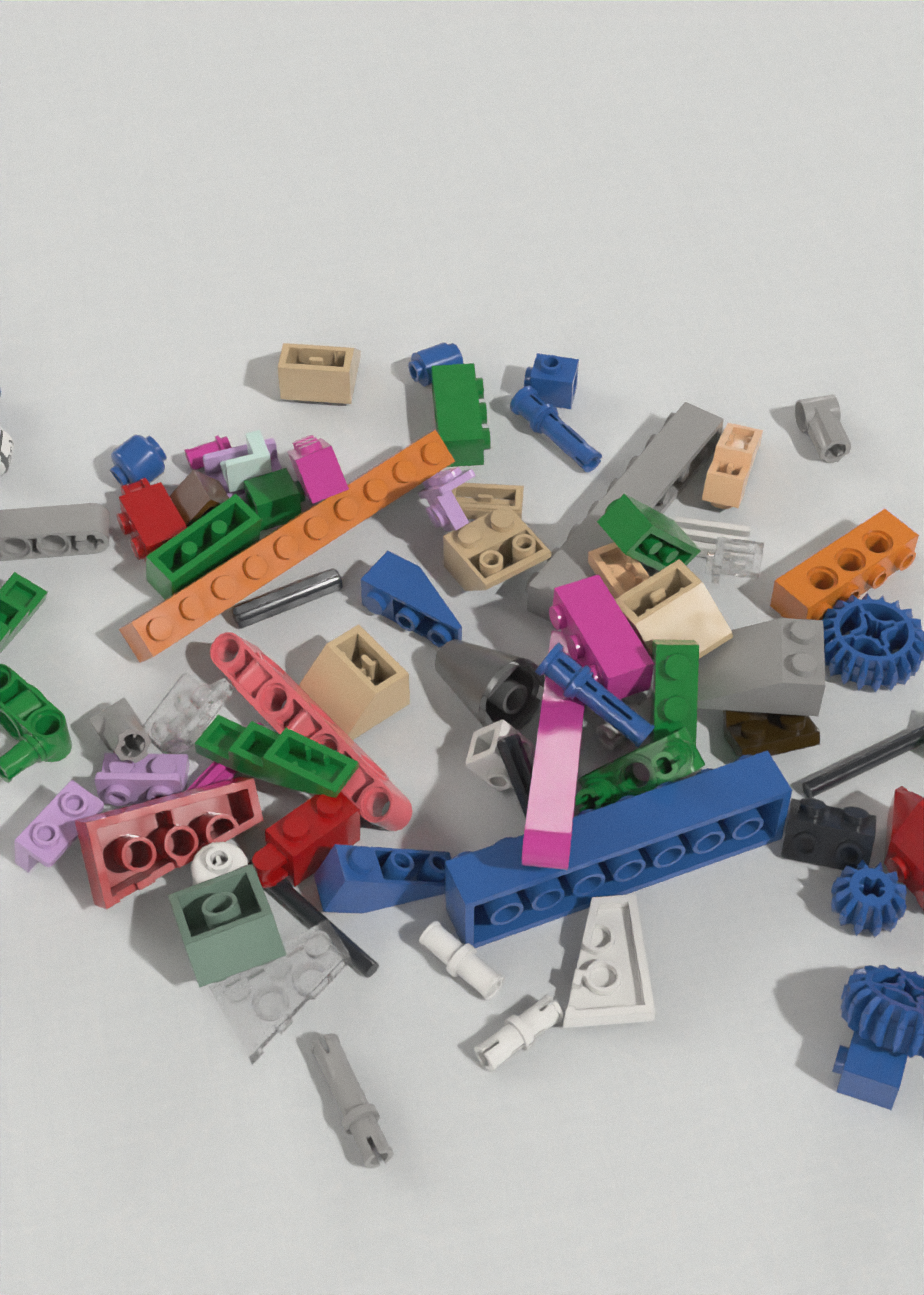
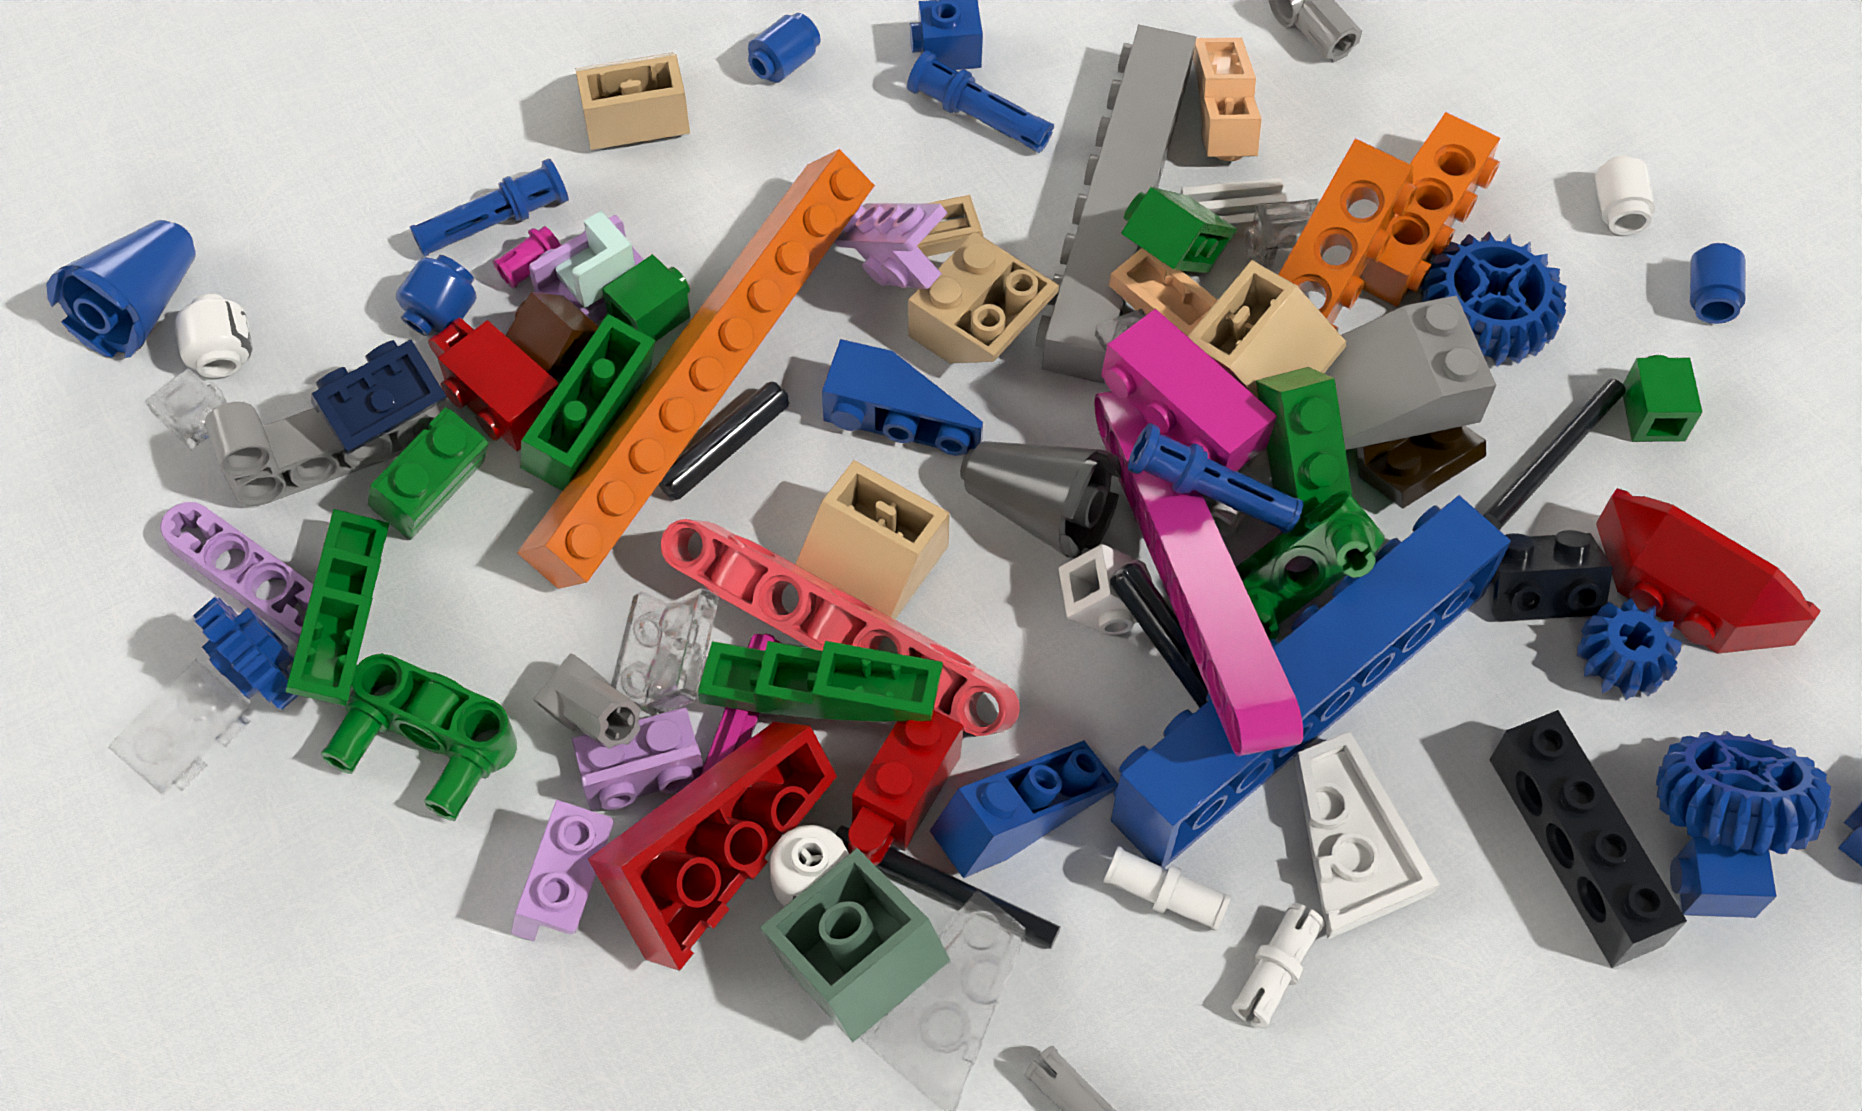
camera: 20 degrees left, 10 degrees up
dark pink brick [287,435,349,504] -> none
green brick [431,363,491,467] -> none
none -> dark blue bracket [311,339,447,455]
none -> green brick [368,407,489,540]
none -> blue pin [409,158,569,257]
none -> orange brick [1278,138,1418,331]
none -> black brick [1489,710,1687,968]

